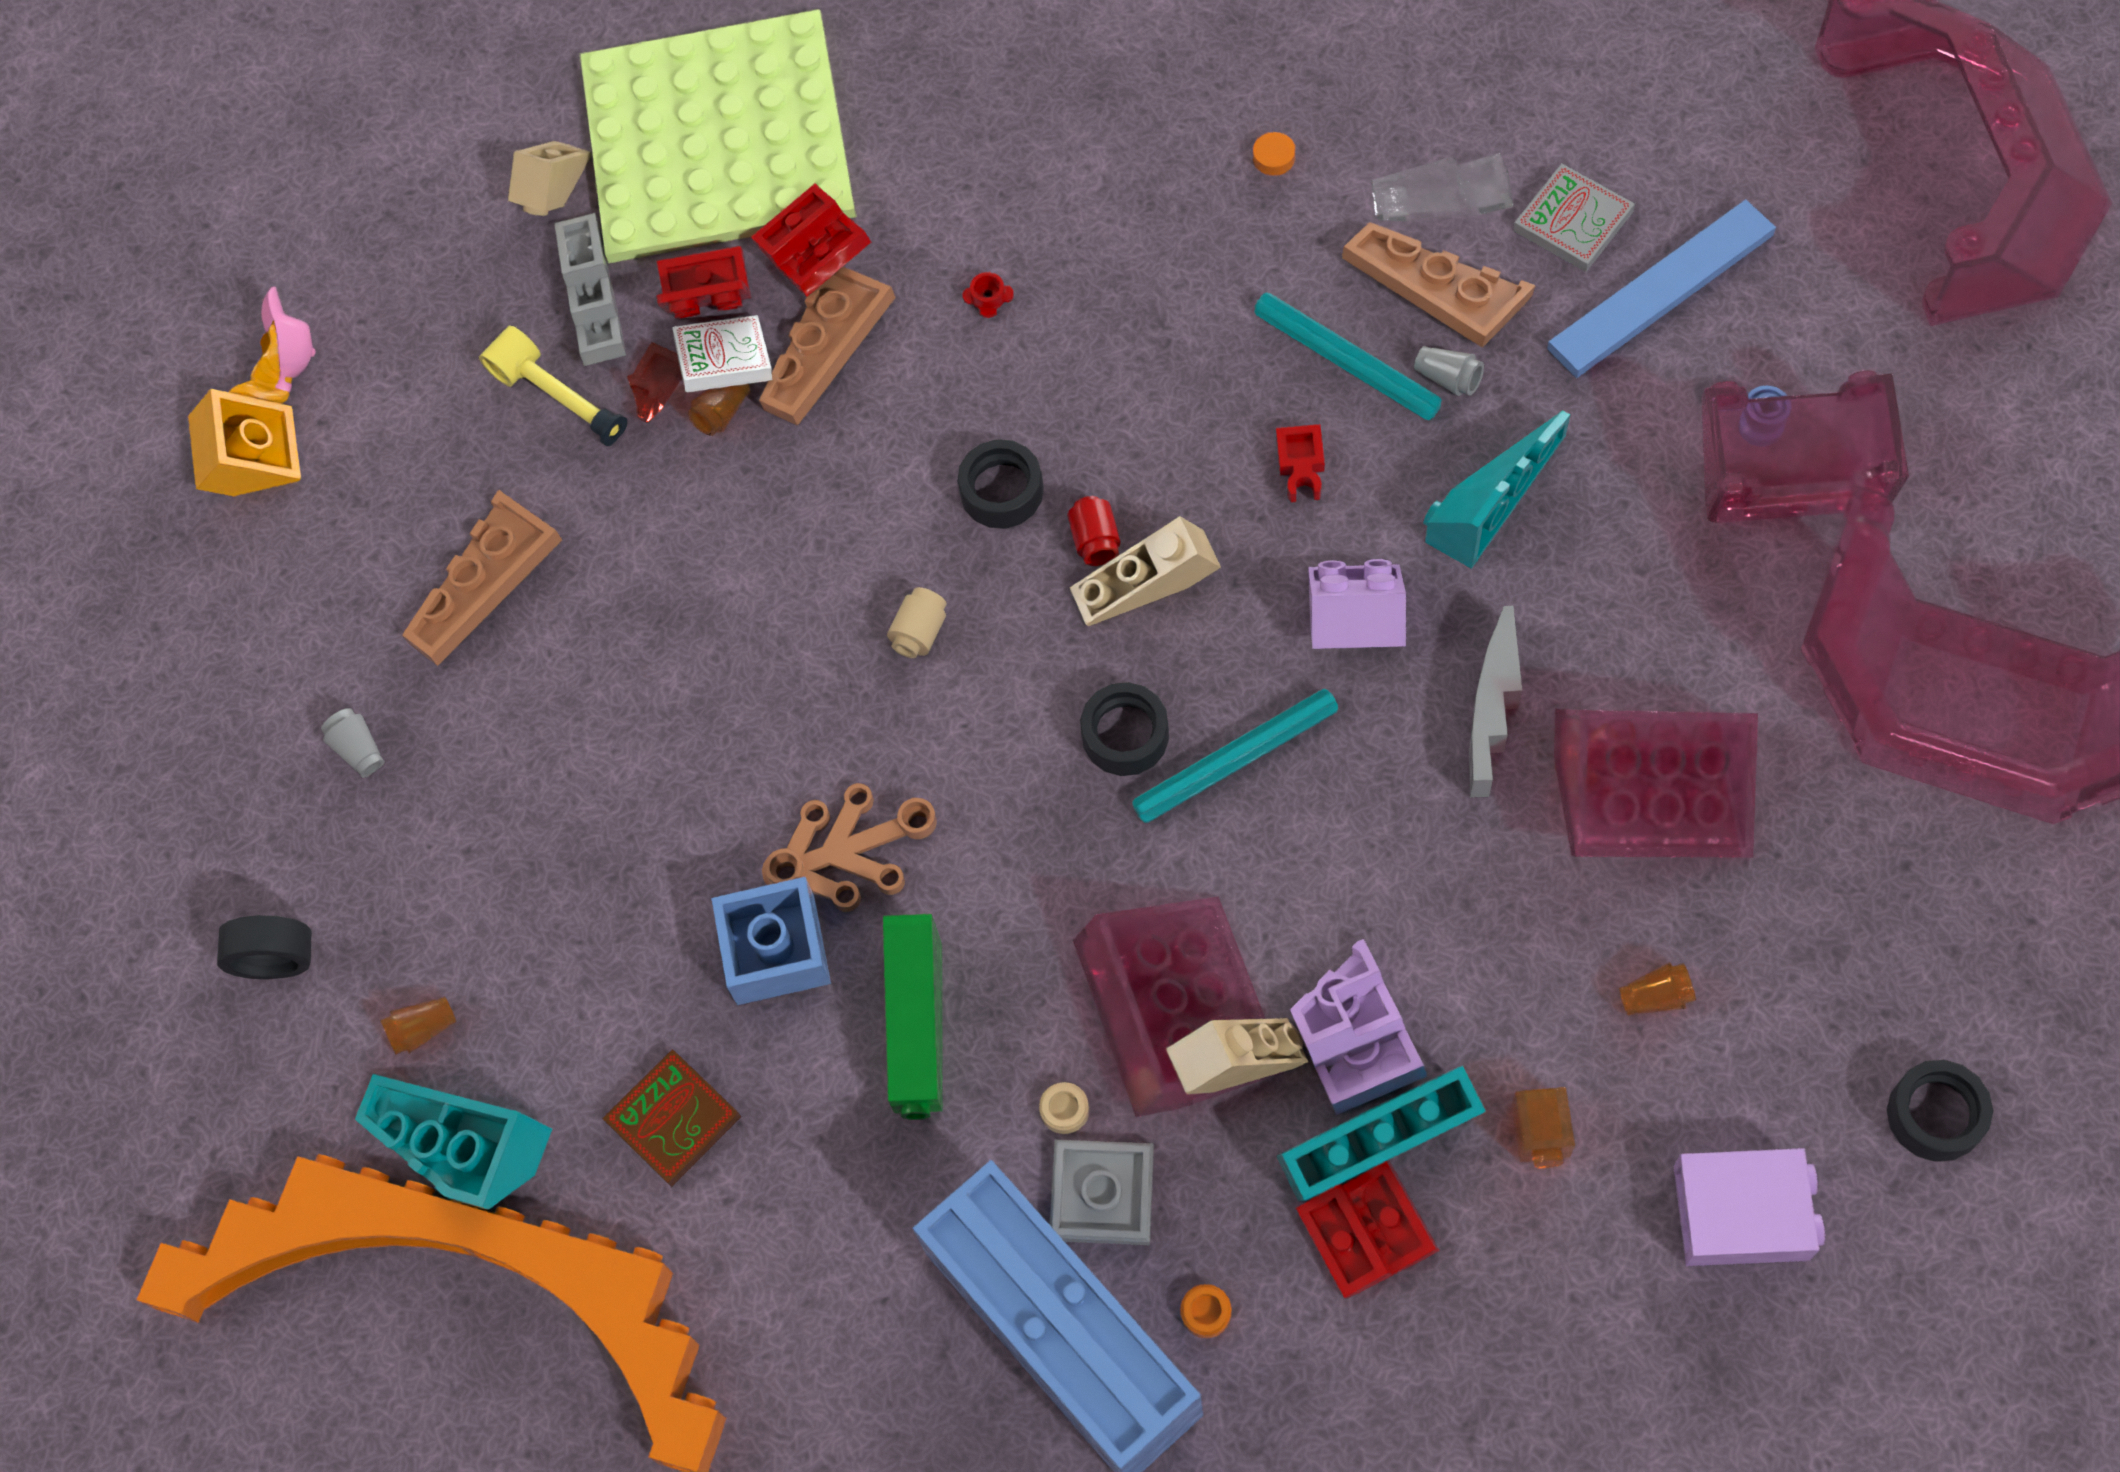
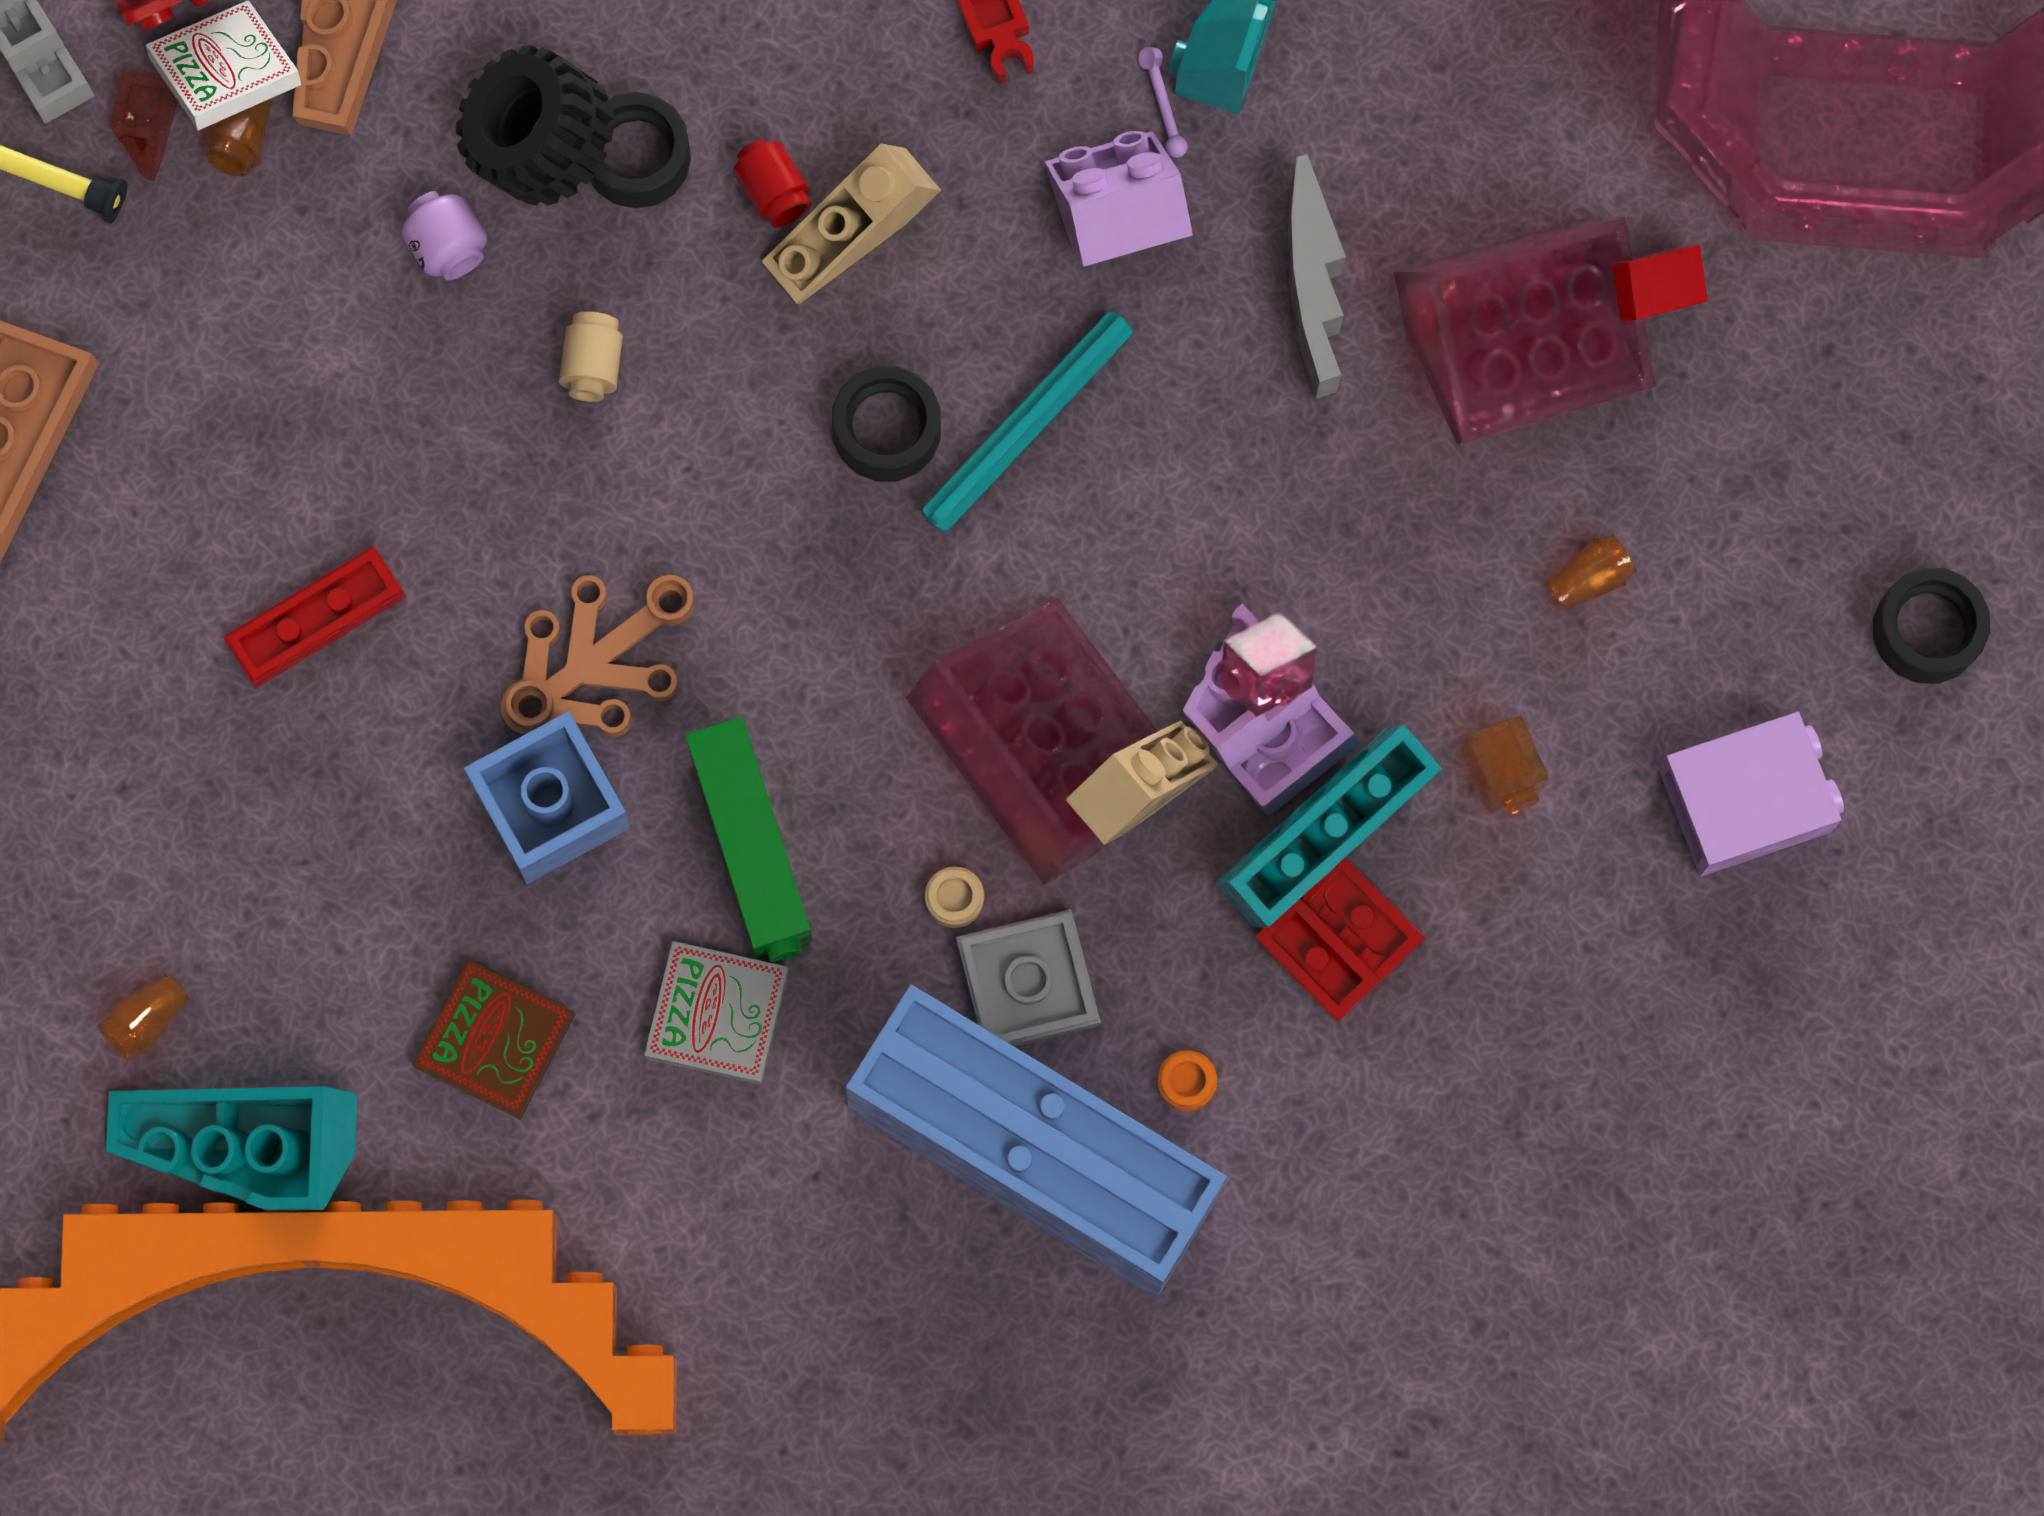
camera: 30 degrees left, 10 degrees up
none -> red tile [223,546,406,689]
none -> lavender head [401,191,487,280]
none -> black tyre [456,45,614,206]
none -> light grey tile [644,941,789,1085]
none -> lavender hinge [1138,47,1188,158]
none -> clear pink brick [1220,612,1317,717]
none -> red tile [1613,245,1708,322]

